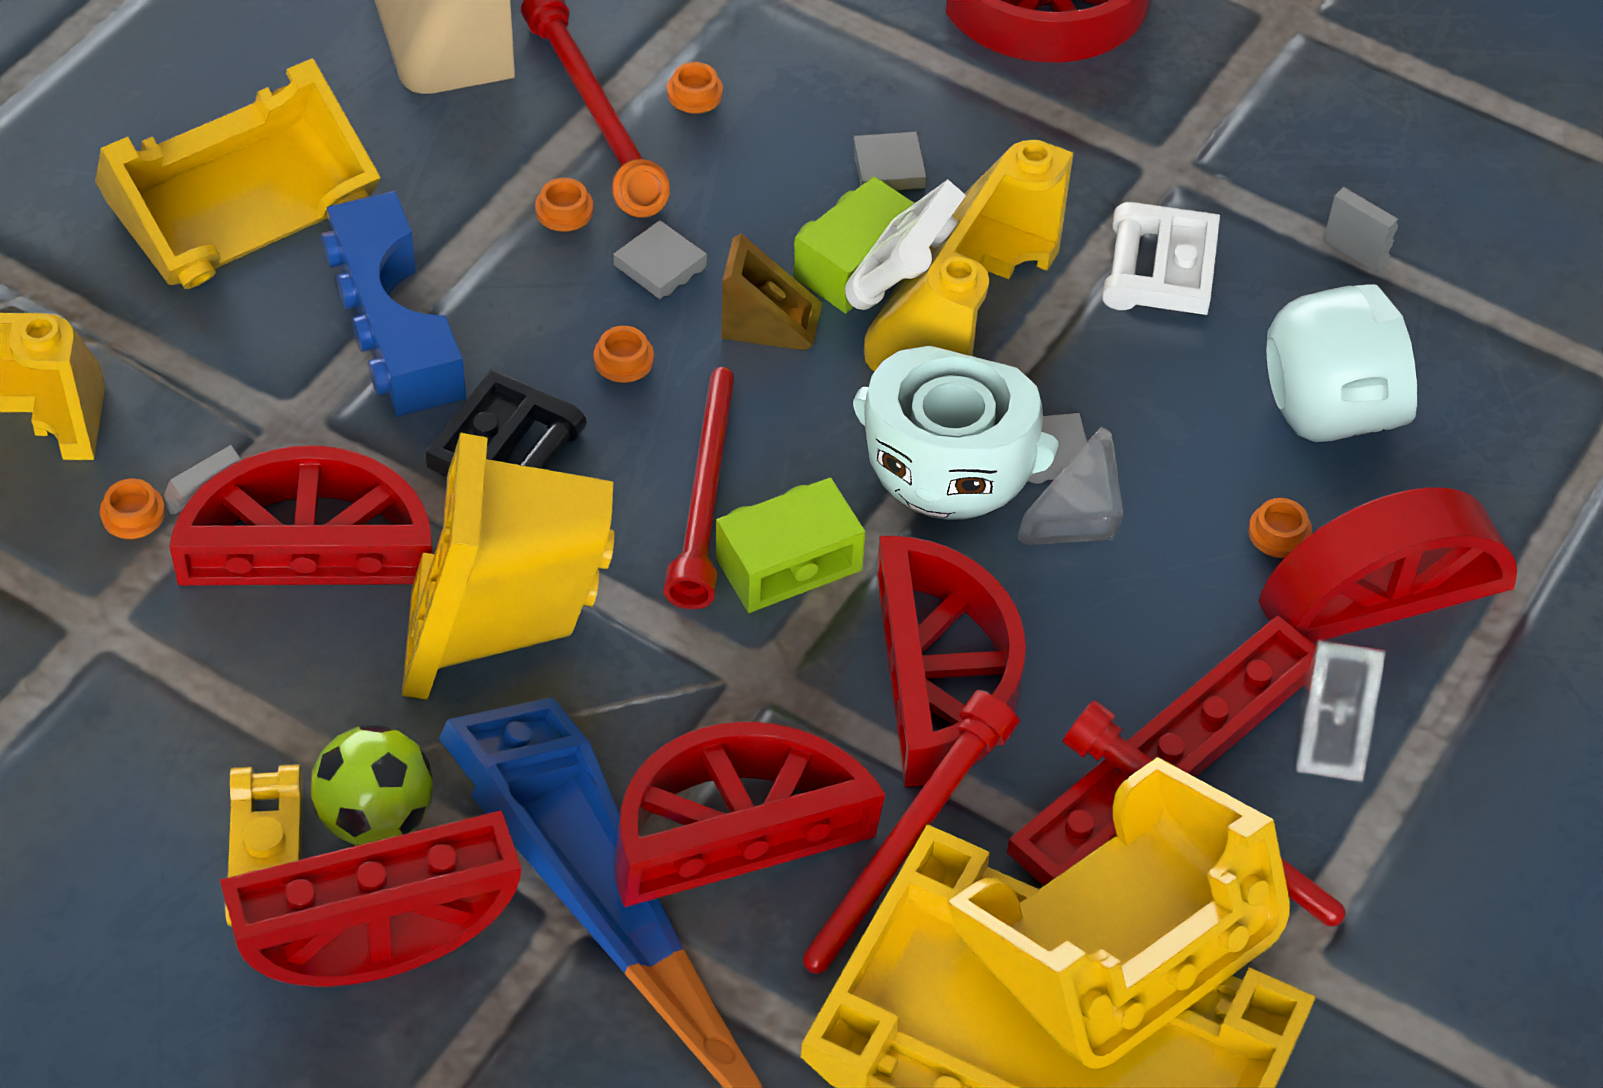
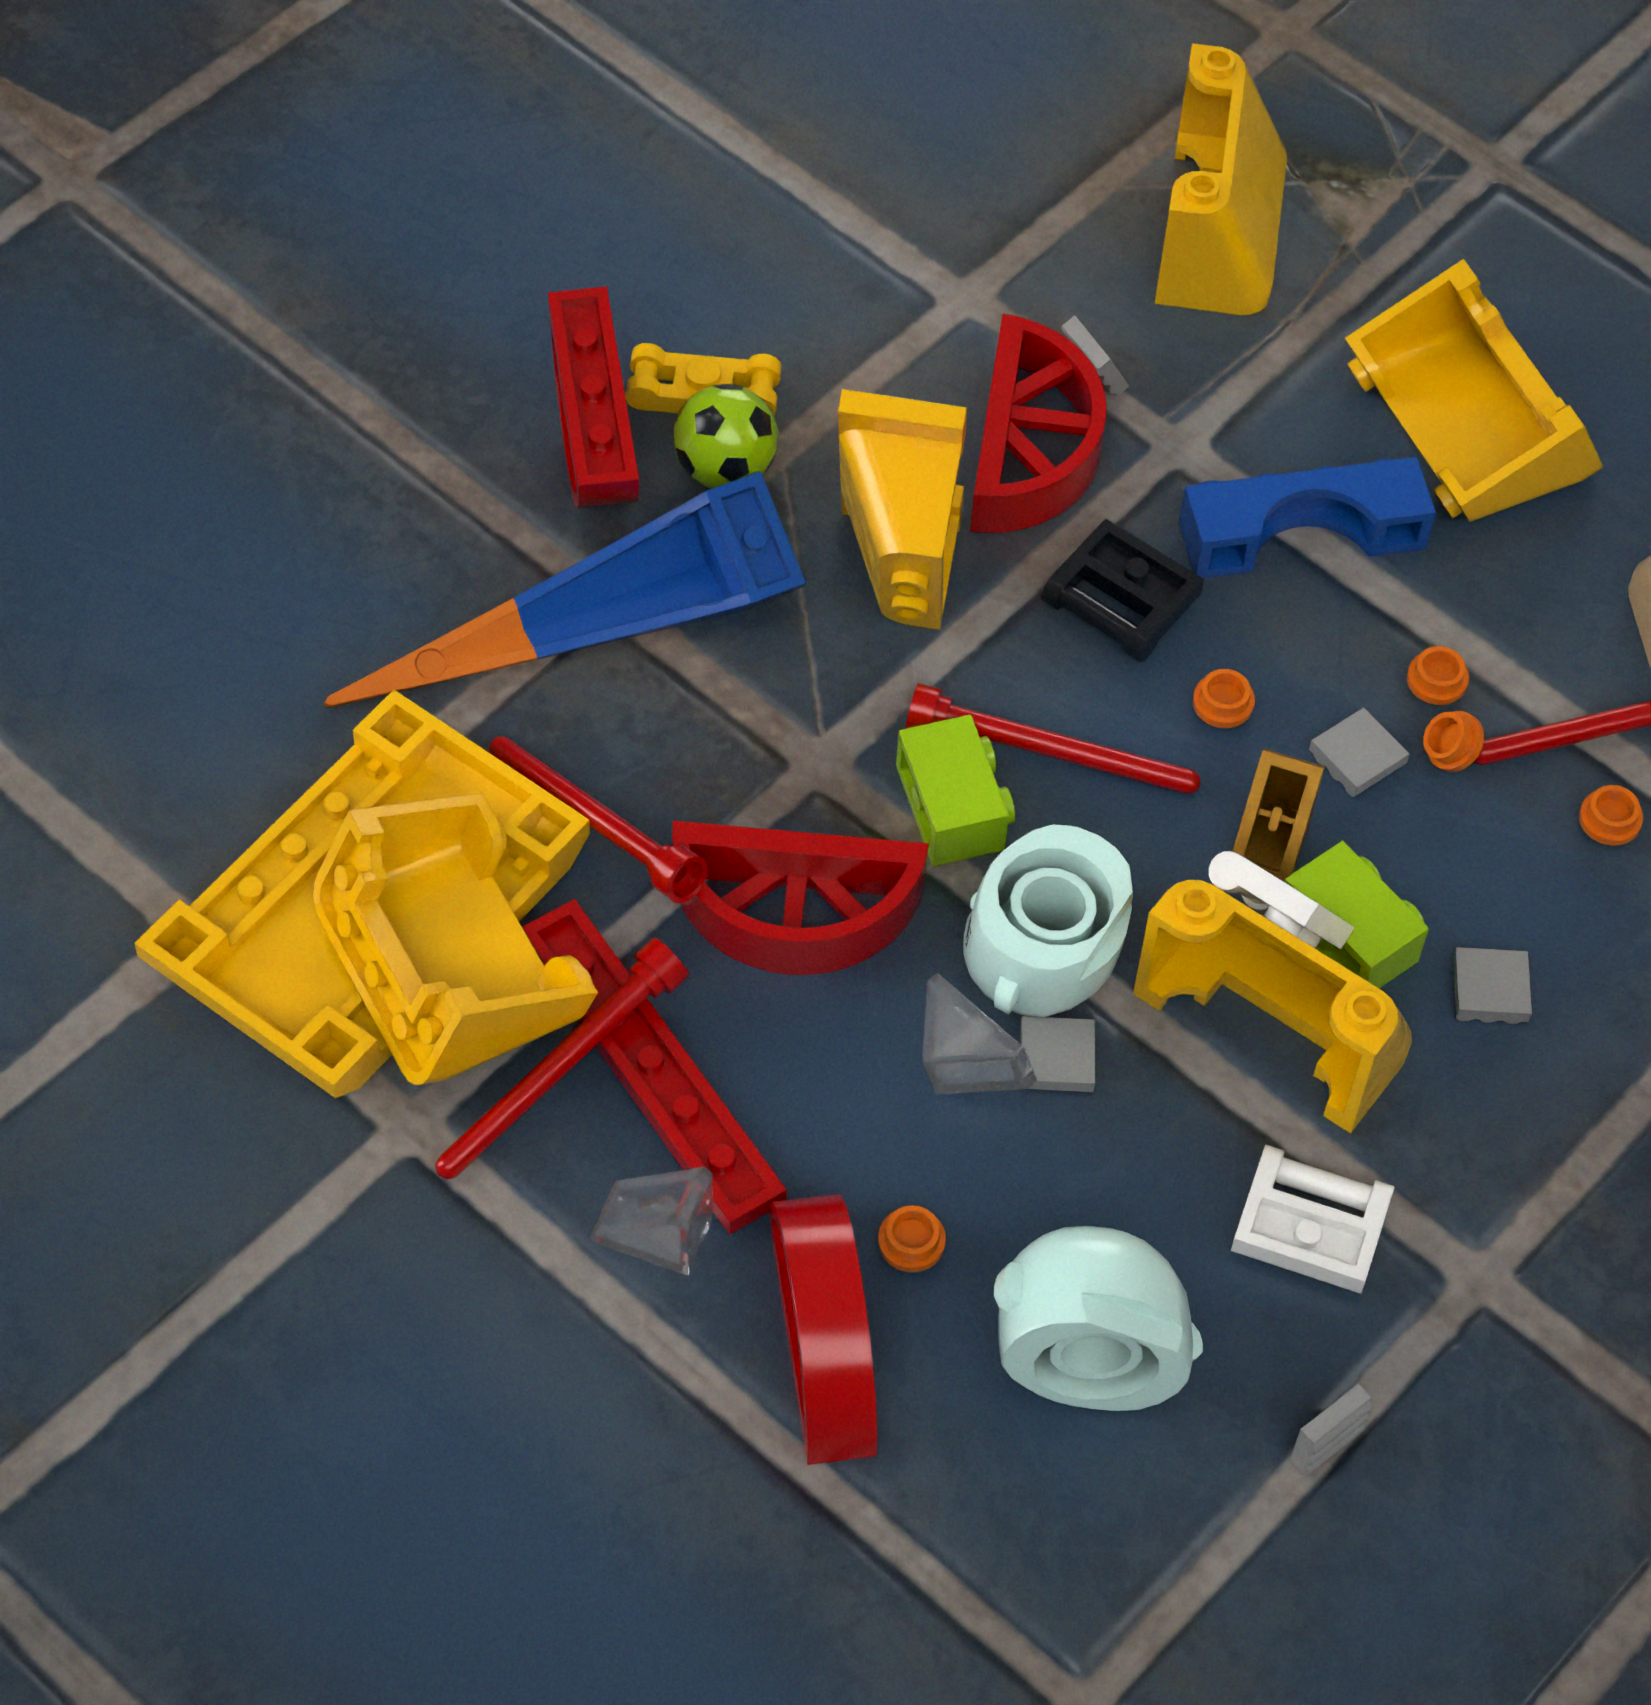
camera: 100 degrees right, 5 degrees up
orange plate [100,478,165,539] -> none
red window [614,722,885,907] -> none

